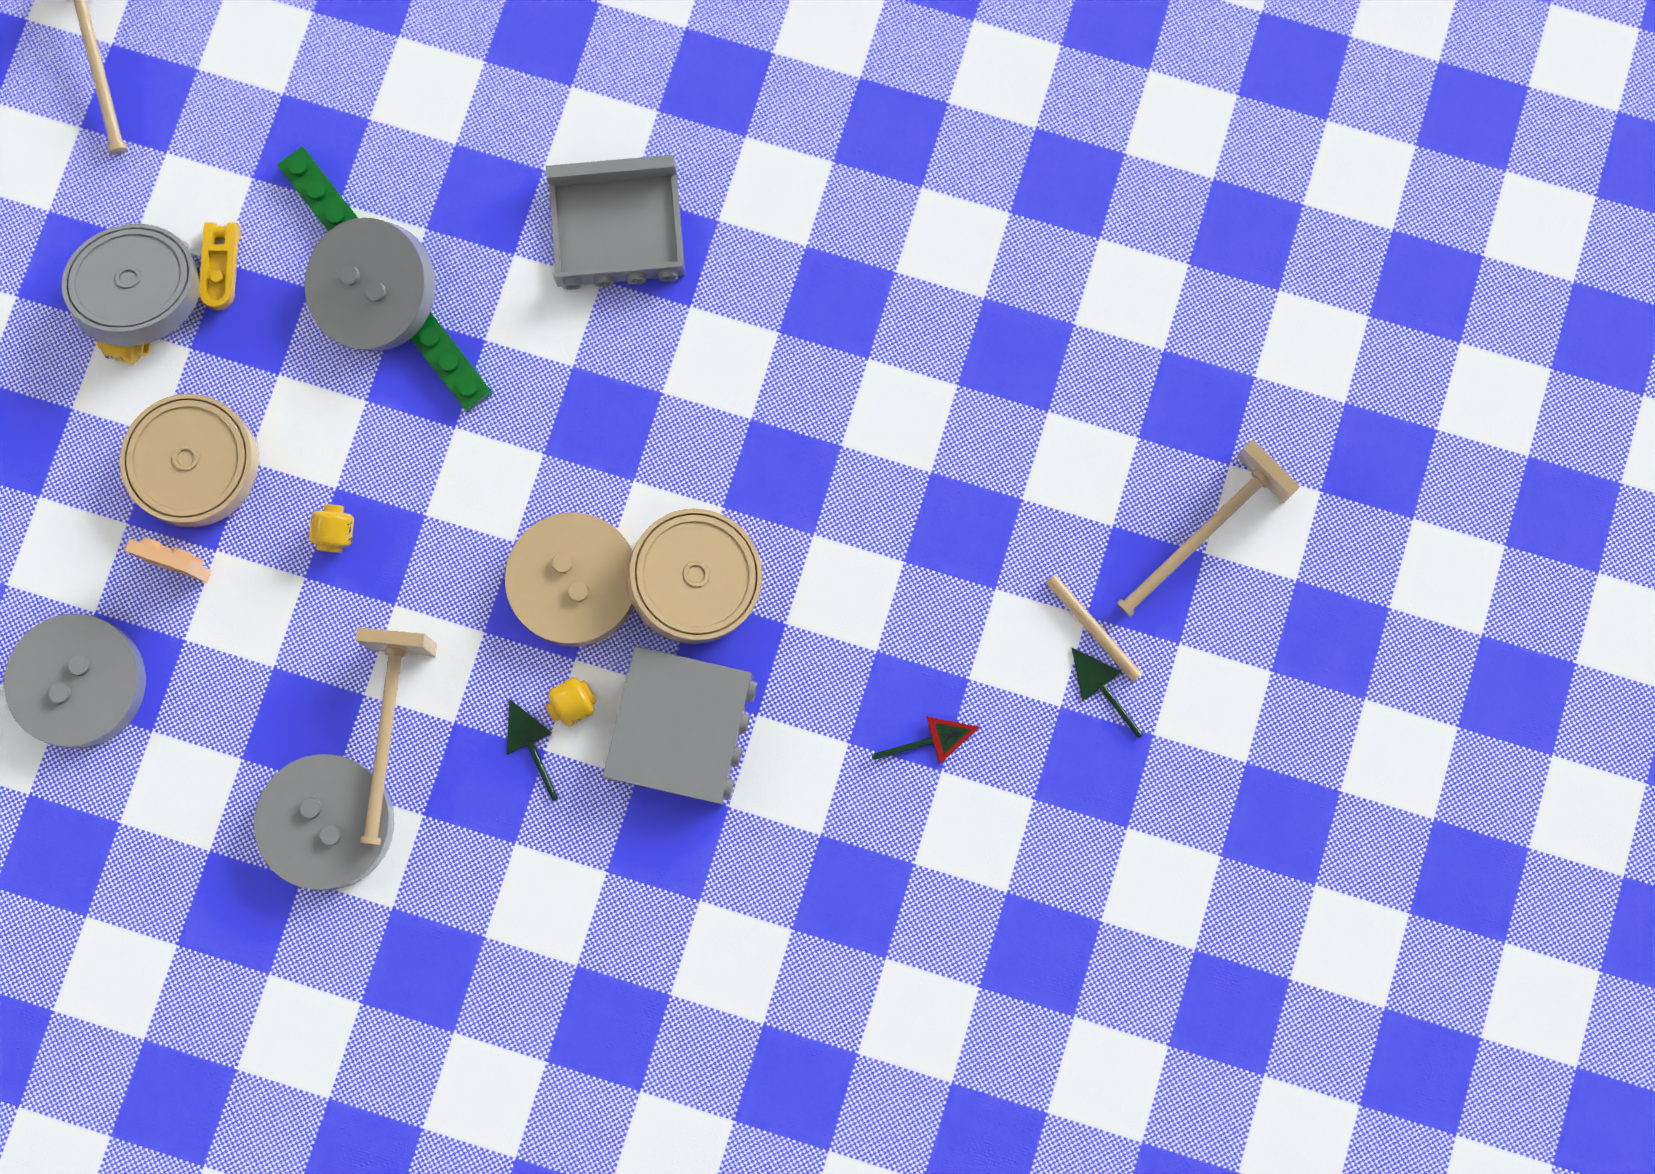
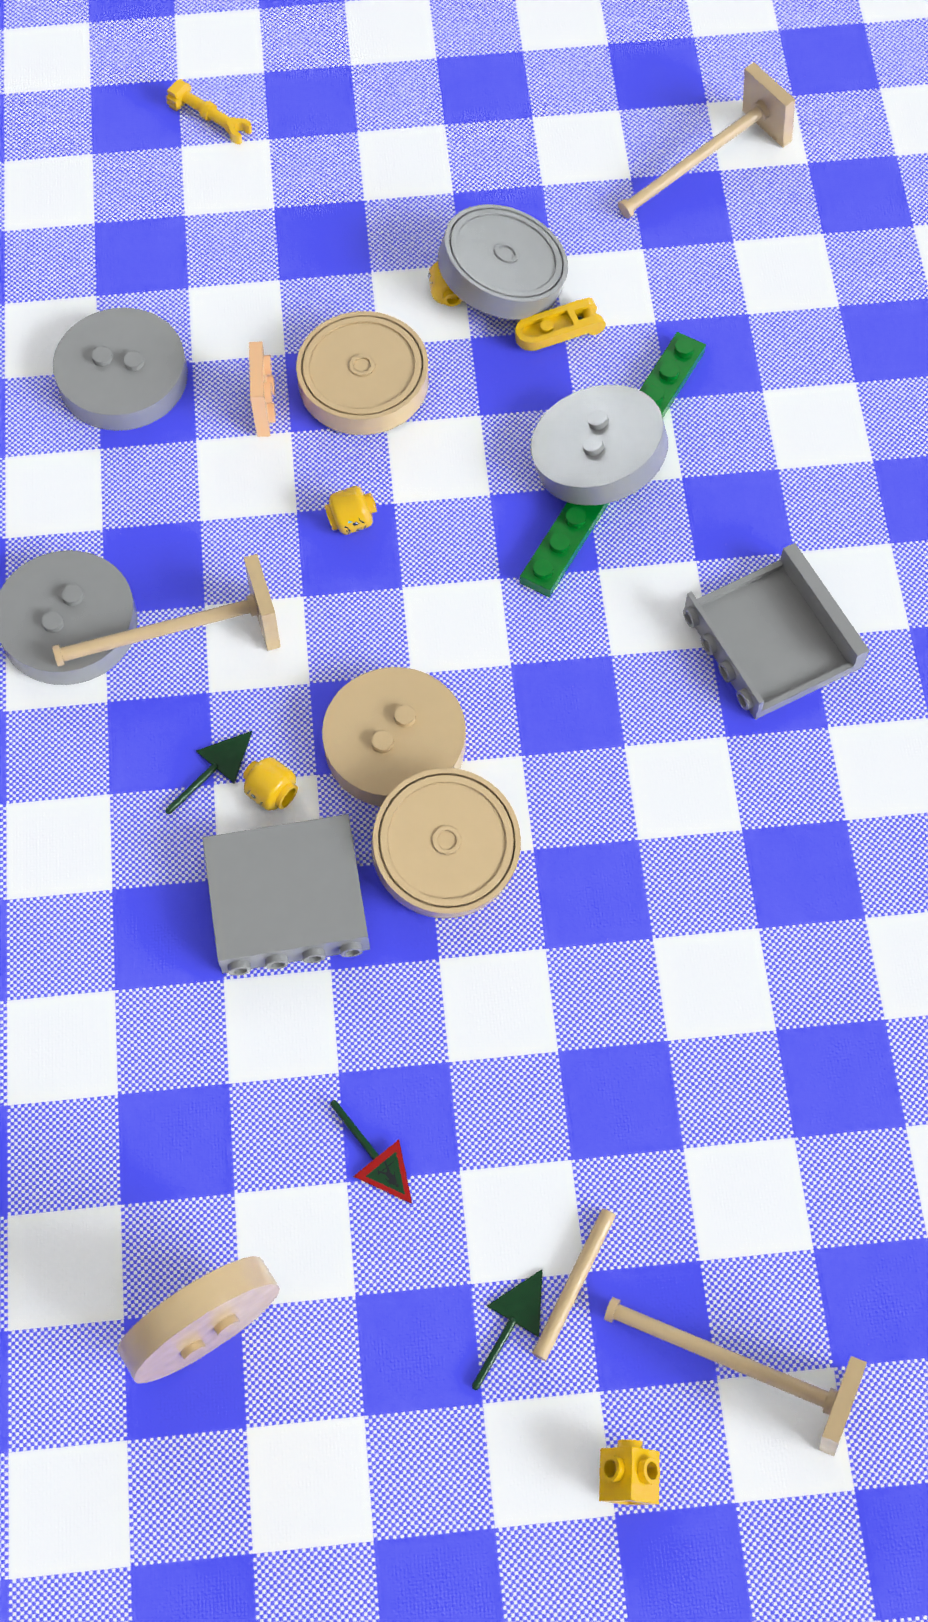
camera: 65 degrees right, 15 degrees down
none -> tan brick [117,1256,280,1384]
none -> yellow brick [599,1439,660,1505]

